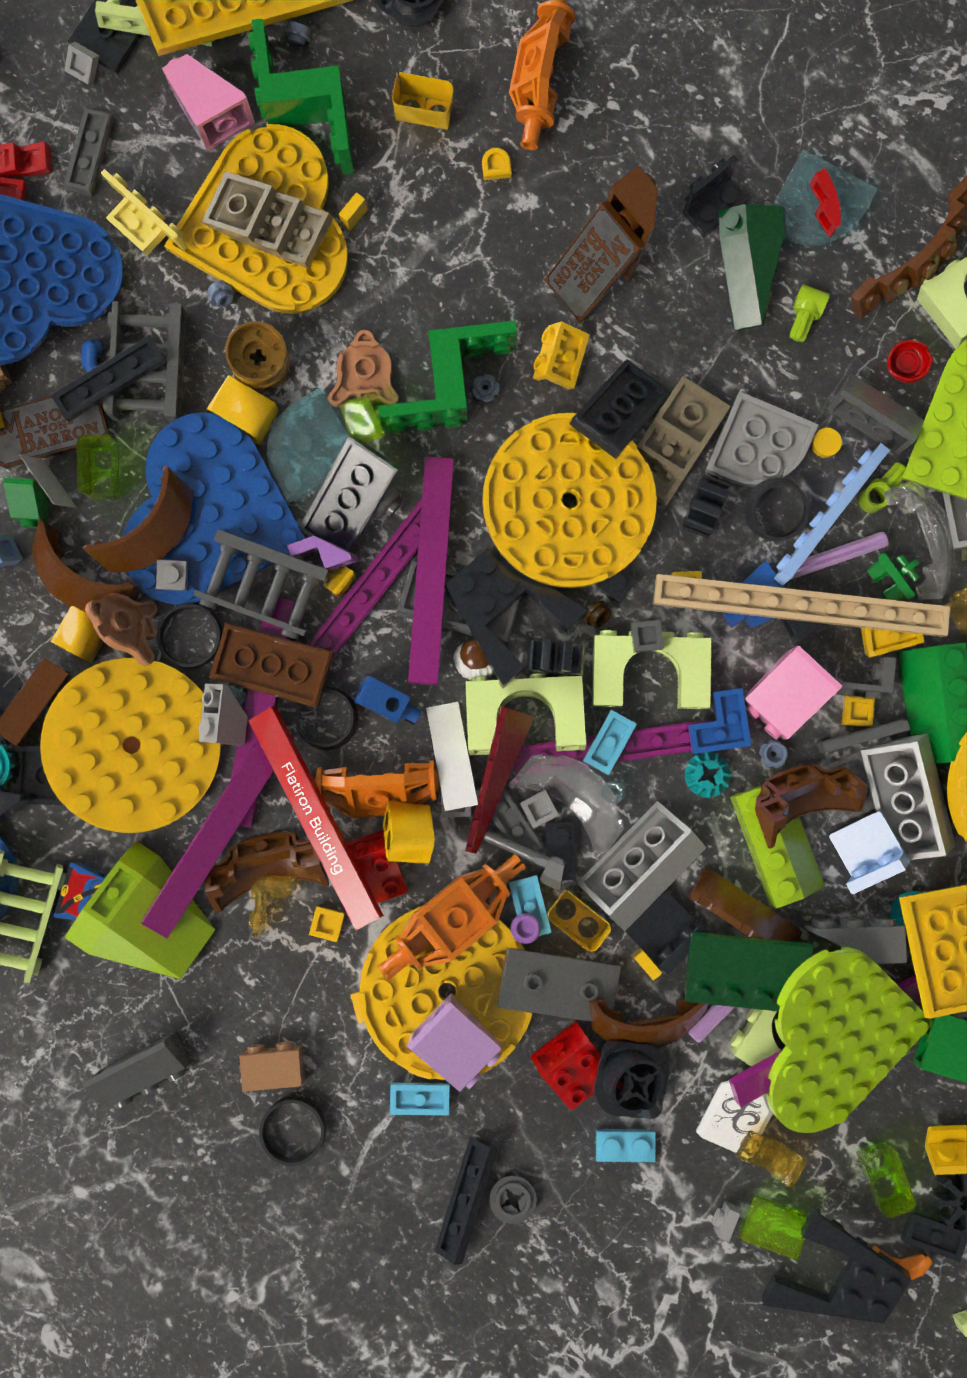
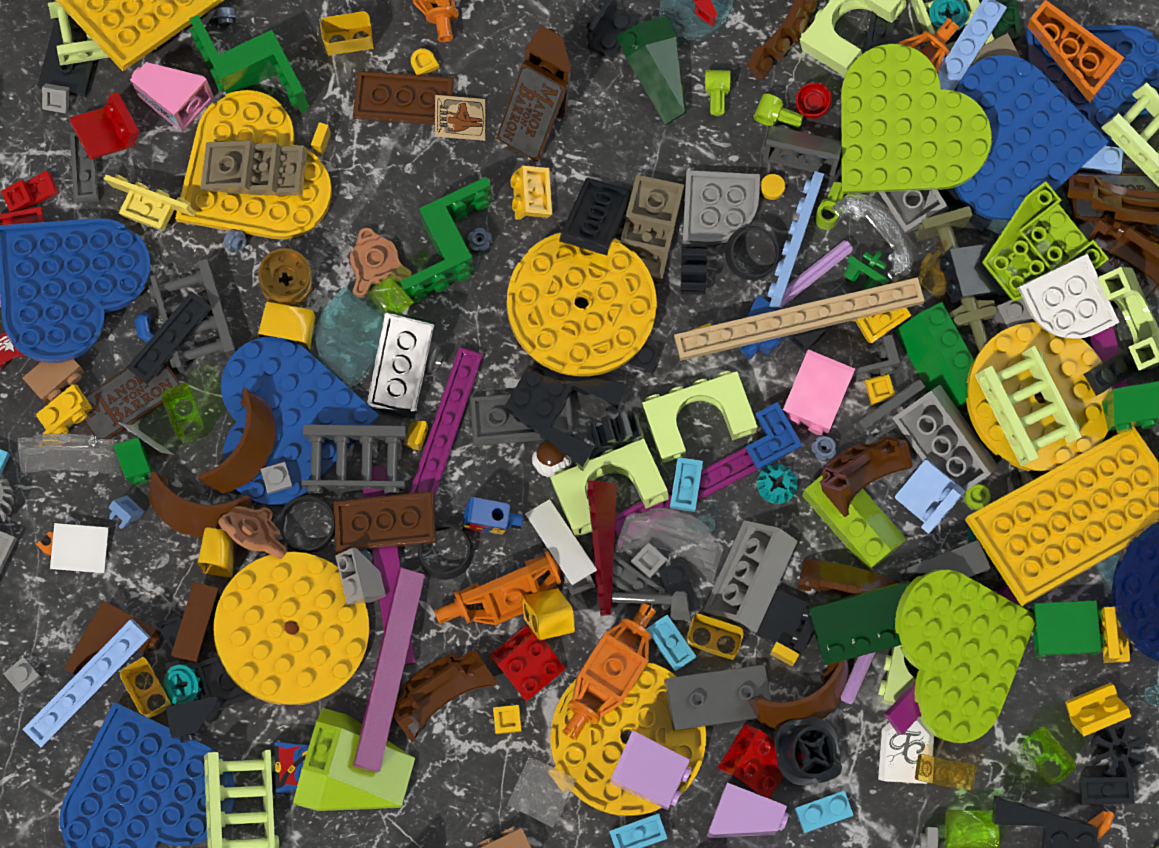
camera: 20 degrees left, 10 degrees down
tile [248,706,384,930] -> none
clear yellow bracket [249,874,297,938] -> none
medium lavender slope [287,536,359,571] -> none
magenta tile [408,457,454,685] -> none
medium lavender tile [511,913,540,944] -> none
dark brown plate [584,600,611,628] -> none
dark grey tile [630,620,664,653] -> none
none -> red bracket [70,92,139,159]
none -> reddish brown tile [353,71,454,125]
none -> sticker [435,95,485,141]
none -> clear tile [507,757,577,828]
none -> lavender slope [707,783,789,838]
none -> lime axle [753,94,803,128]
none -> lime tile [964,484,991,510]

